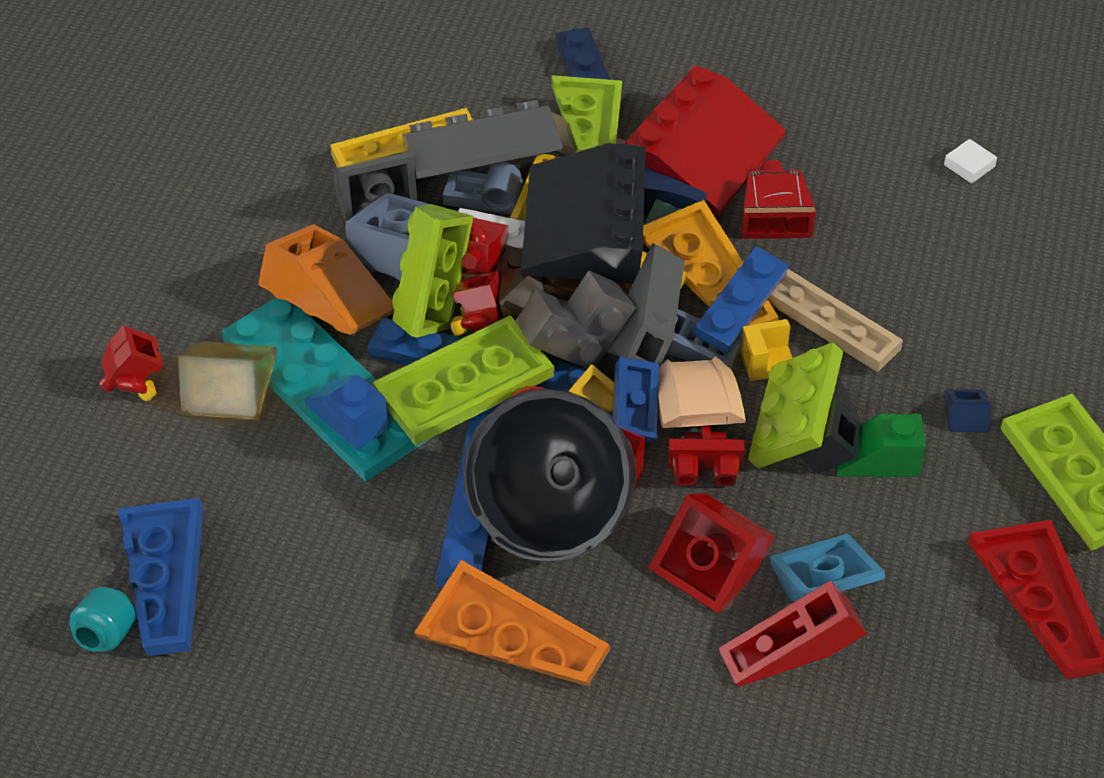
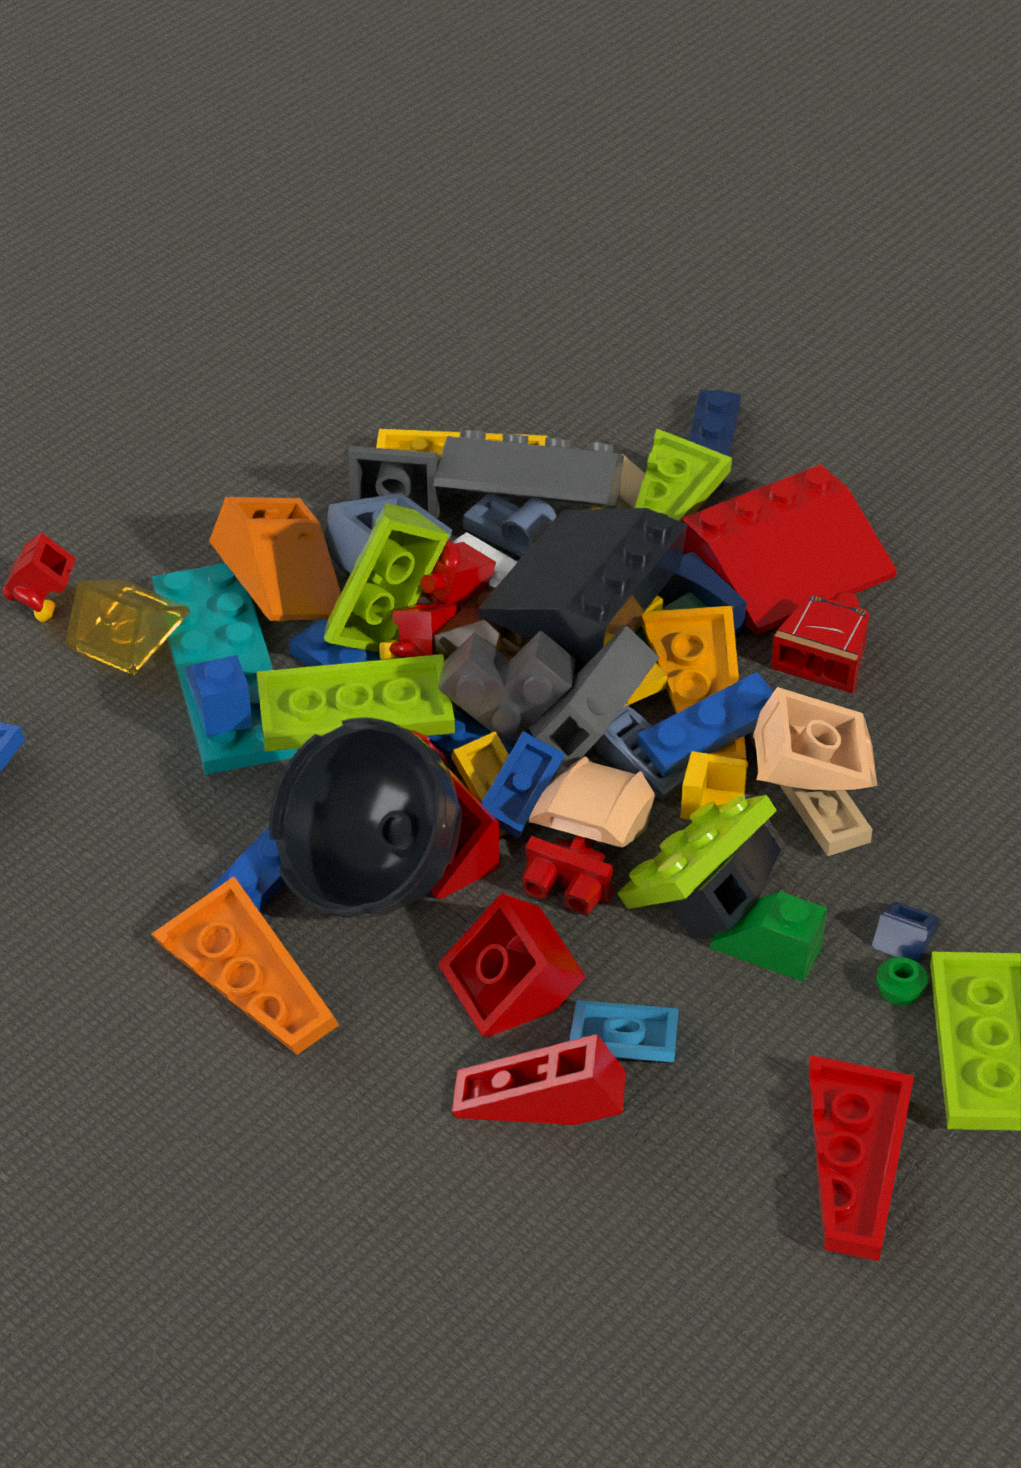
camera: 25 degrees right, 5 degrees down
none -> light nougat slope [753,687,877,791]
none -> green plate [876,957,928,1006]

